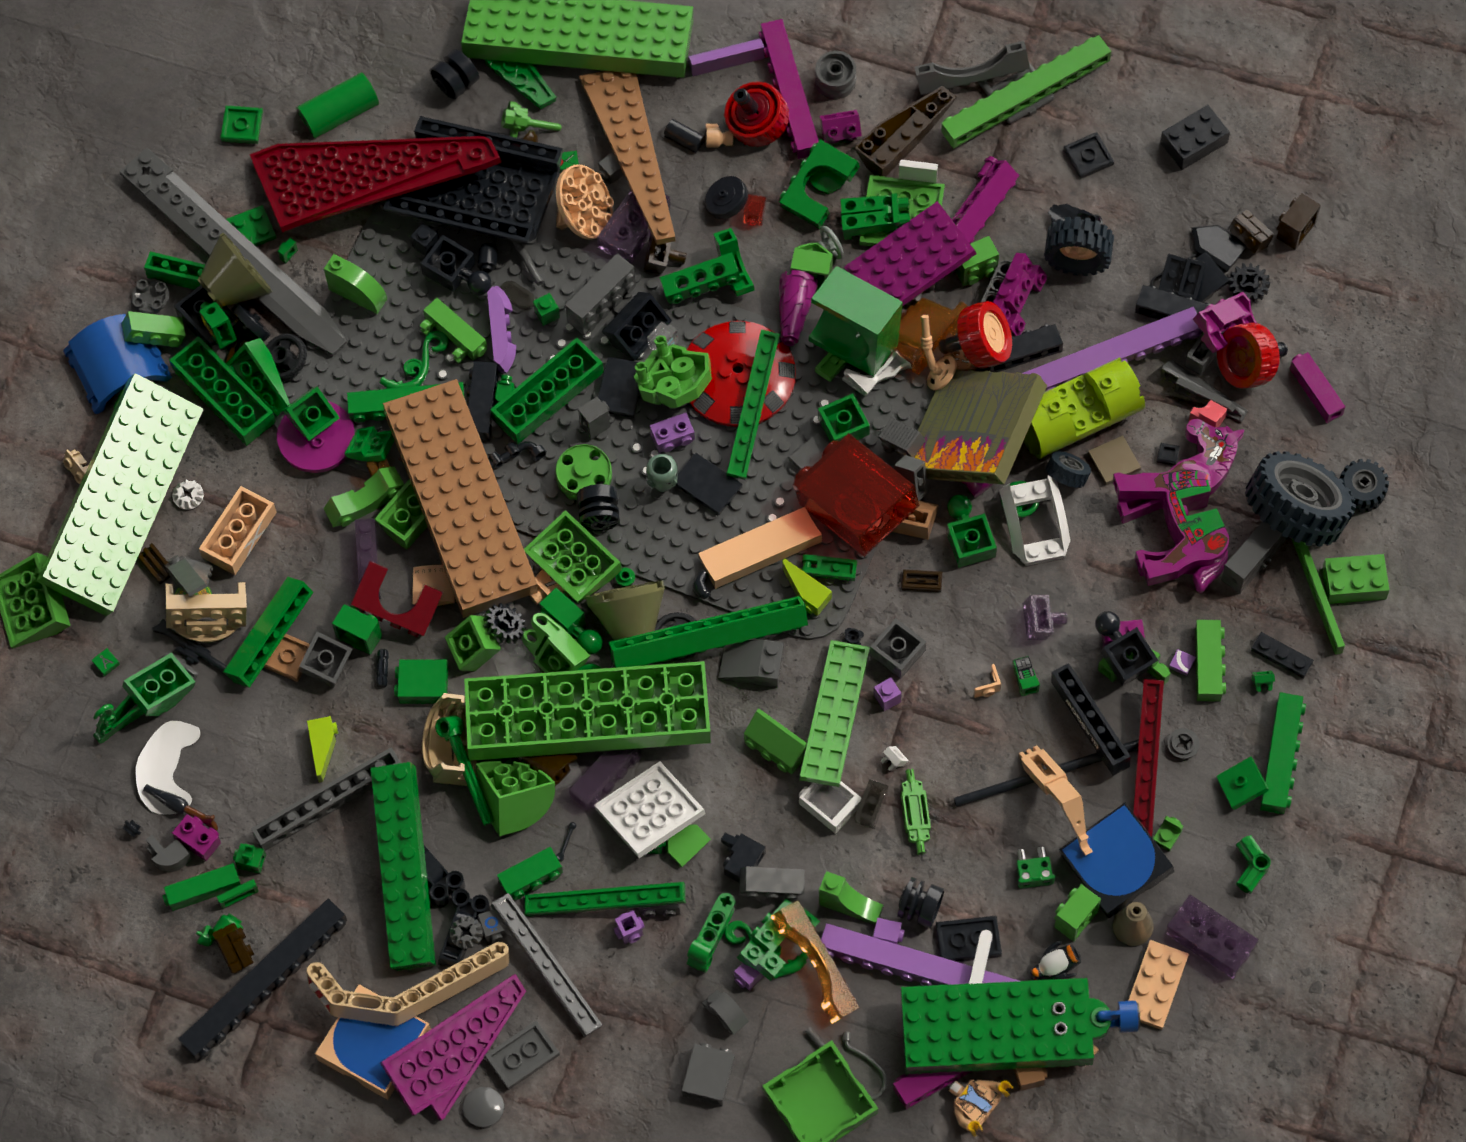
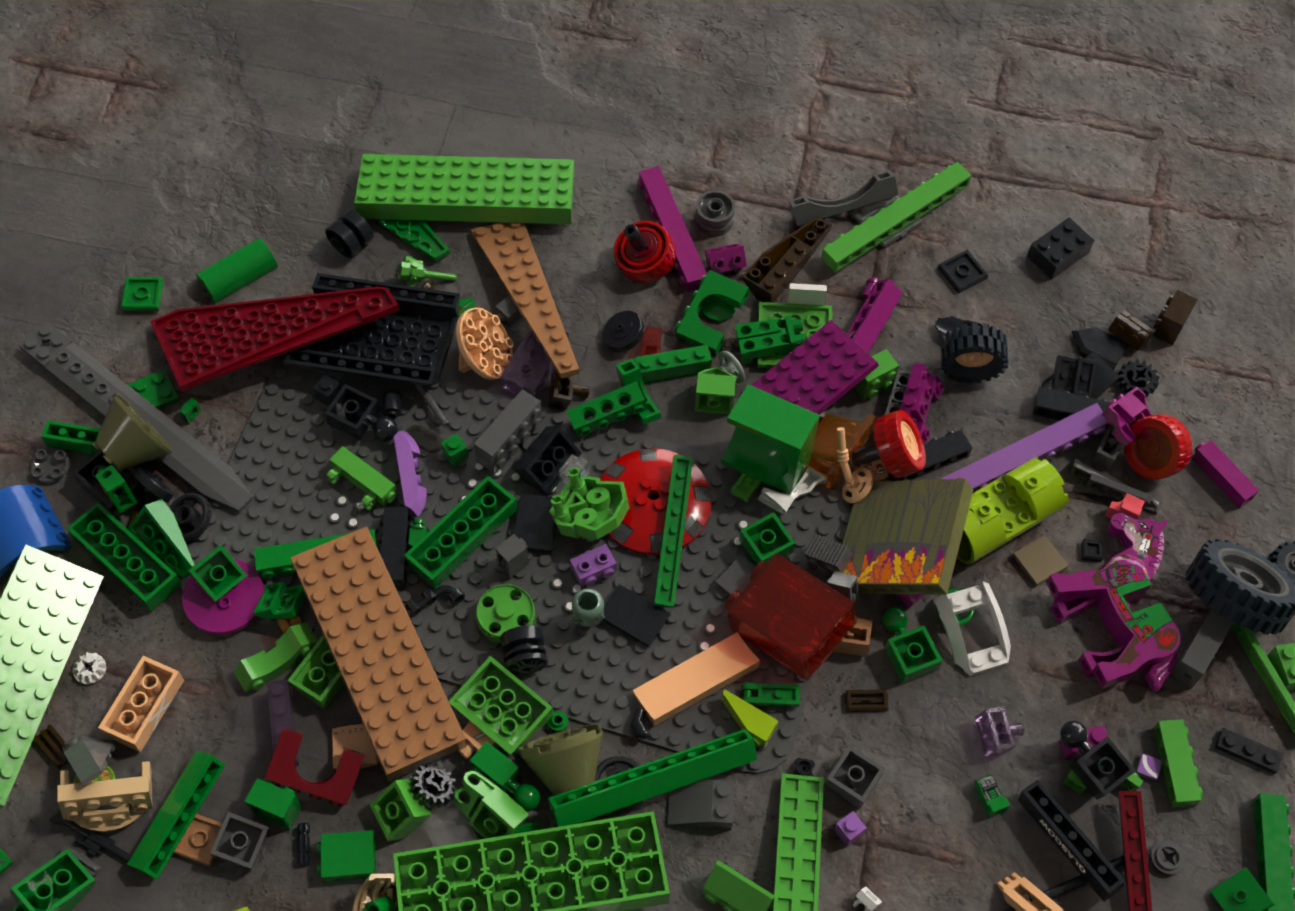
camera: 10 degrees left, 5 degrees down
bright green brick [122,311,185,347] -> none
bright green brick [324,254,387,314] -> none
green plant [379,331,449,389] -> none
black brick [664,119,706,153] -> none
medium lavender brick [688,39,764,76] -> none
light nougat piece [706,124,733,148] -> none
magenta cone [779,270,818,346] -> none
light nougat bracket [974,664,1001,698] -> none
black wheel [1046,451,1091,488] -> none
green tile [1251,671,1275,692] -> none
none -> green brick [635,344,712,384]

